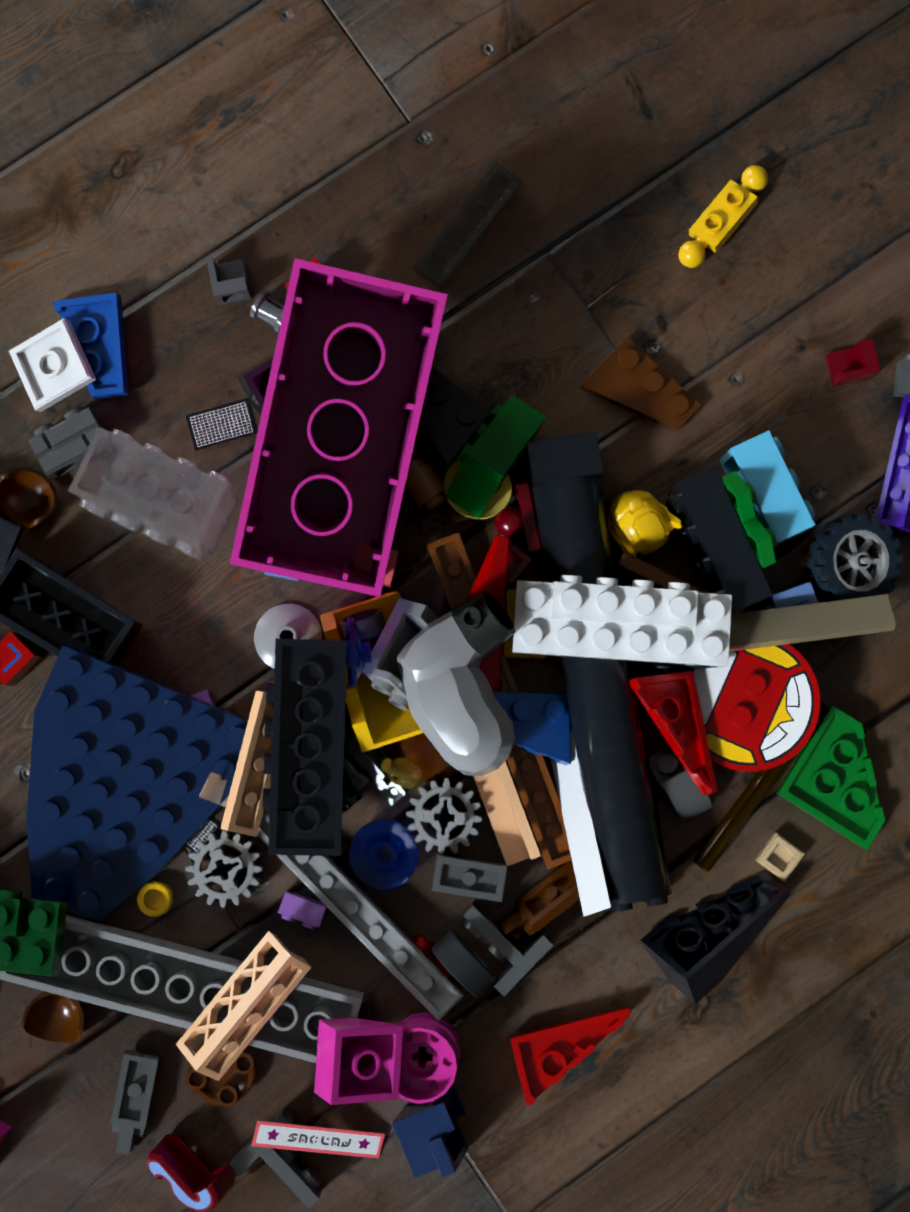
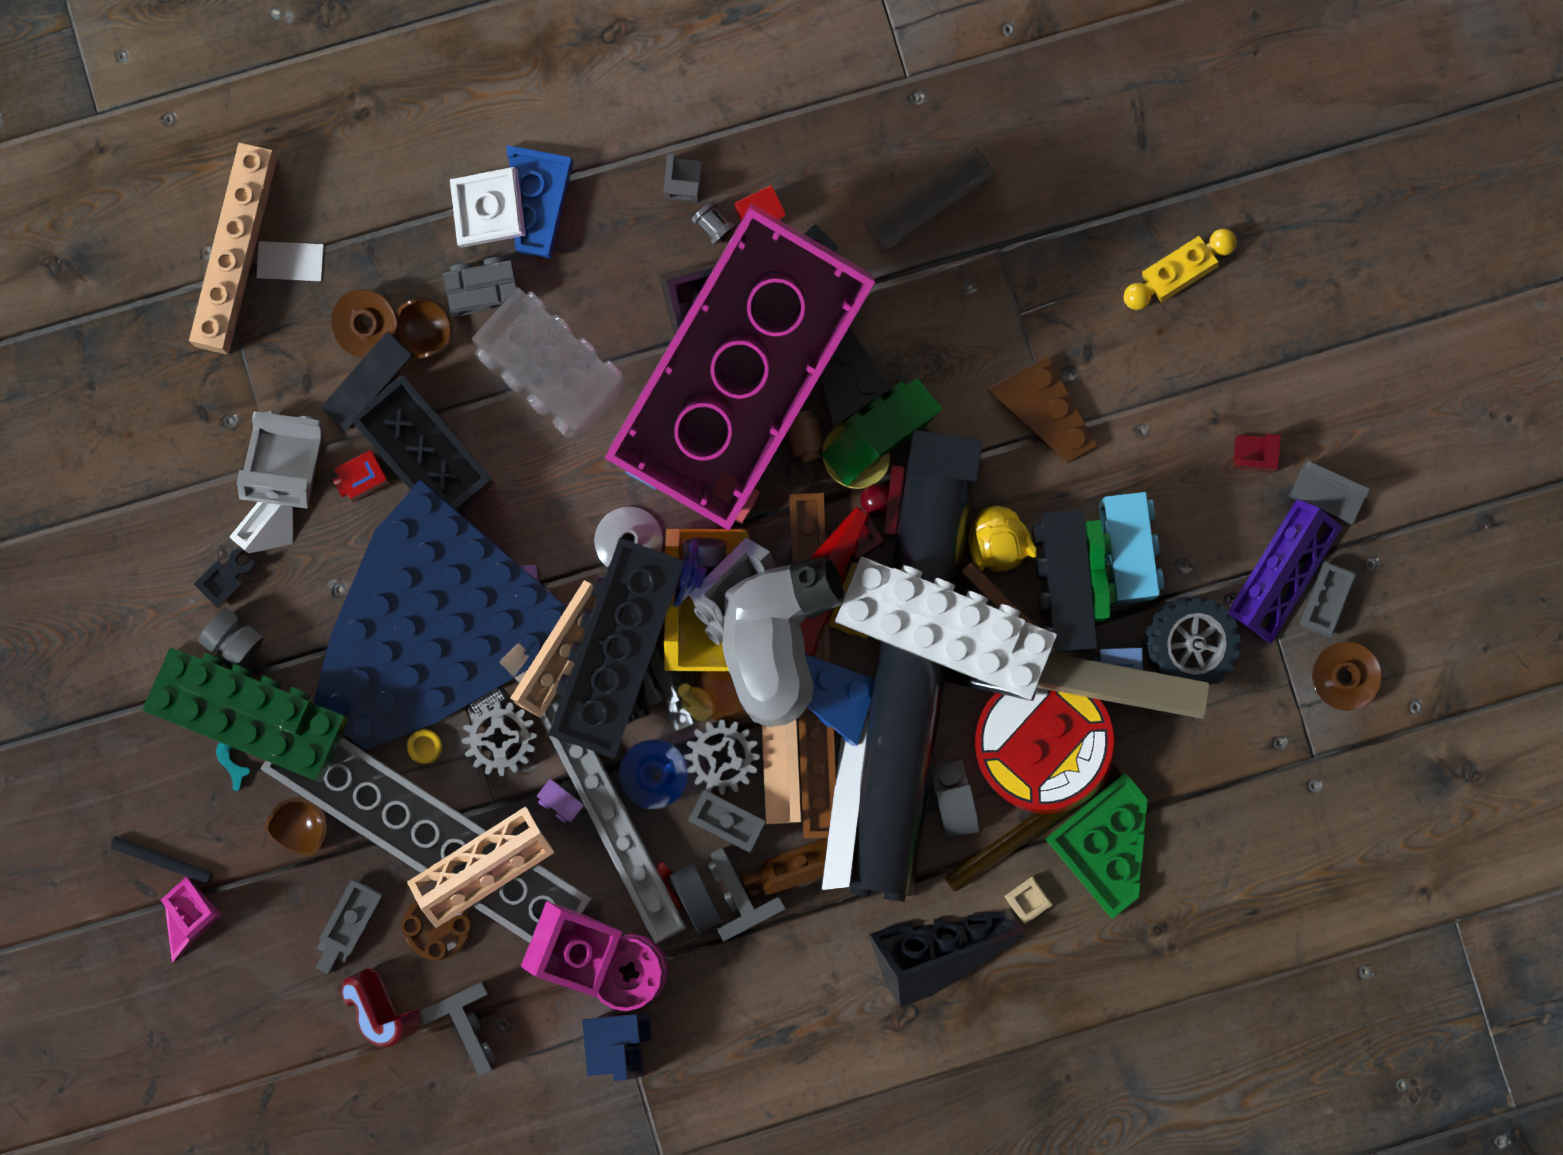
camera: 20 degrees right, 0 degrees up
black sticker [186,398,257,451] -> none
sticker [251,1121,385,1159] -> none
red wing [509,1006,631,1106] -> none
red wing [629,671,718,795] -> none

